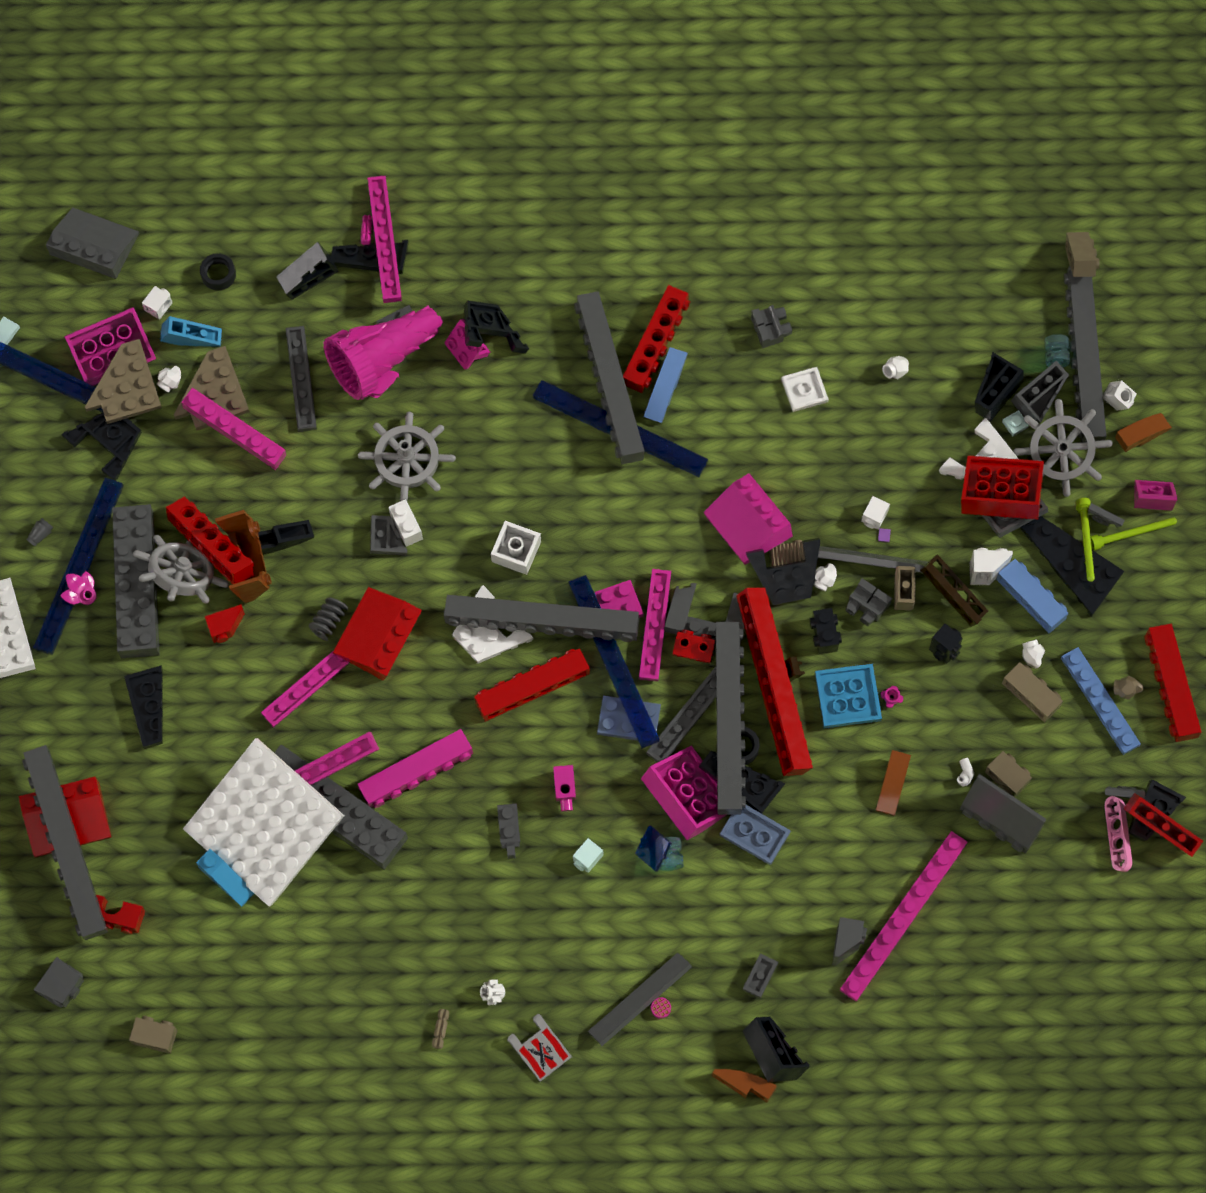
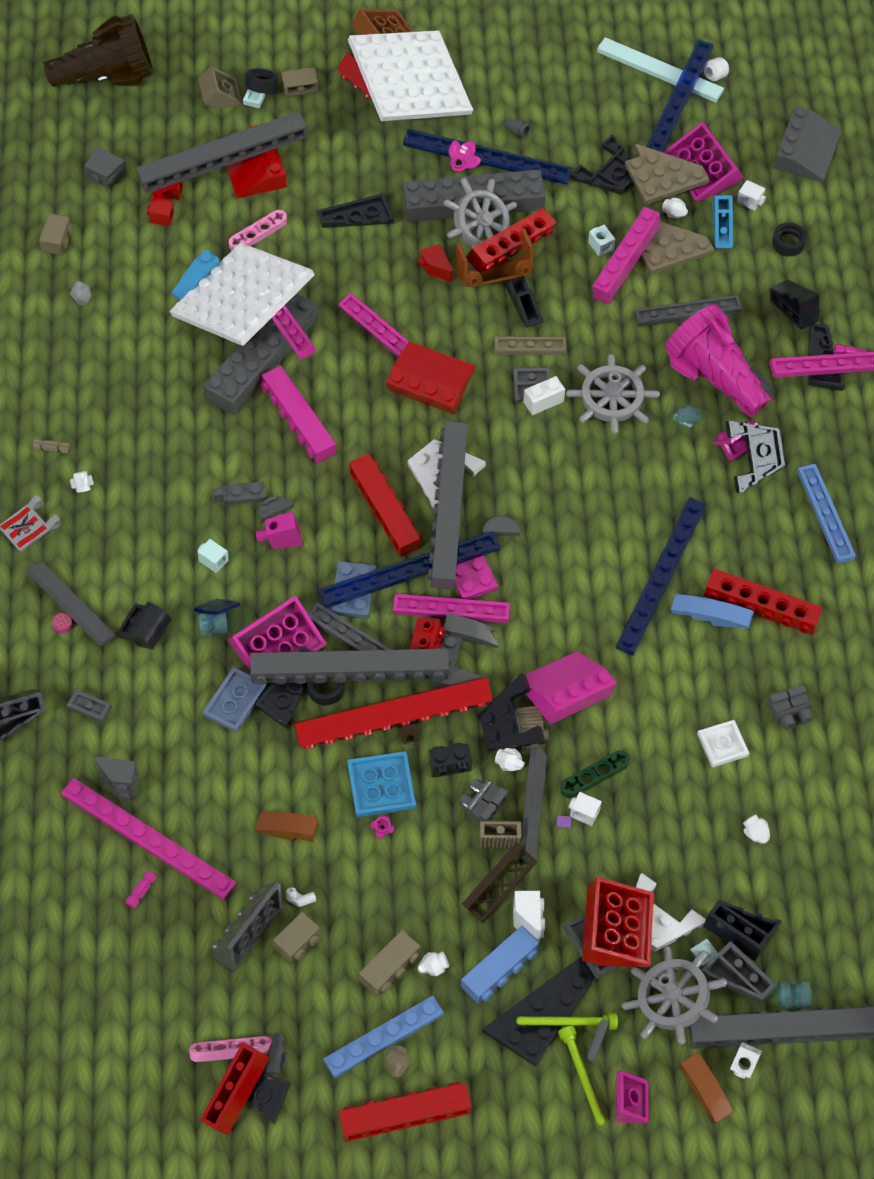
camera: 85 degrees right, 10 degrees down
dark grey piece [309,597,348,641] -> none
white brick [491,521,541,575] -> none
dark grey brick [574,291,644,465] -> none
black brick [929,624,963,664] -> none
none -> light grey rock [70,281,92,305]
none -> black brick [116,602,172,650]
none -> dark pink axle [125,871,156,908]
none -> bright pink beam [229,210,287,251]
none -> dark grey tile [259,496,294,523]
none -> dark grey tile [482,516,520,536]
none -> dark tan tile [494,336,567,355]
none -> dark green beam [561,750,629,798]
none -> light aqua brick [588,225,615,257]
none -> clear light blue rock [673,404,701,427]
none -> medium blue plate [797,464,856,564]

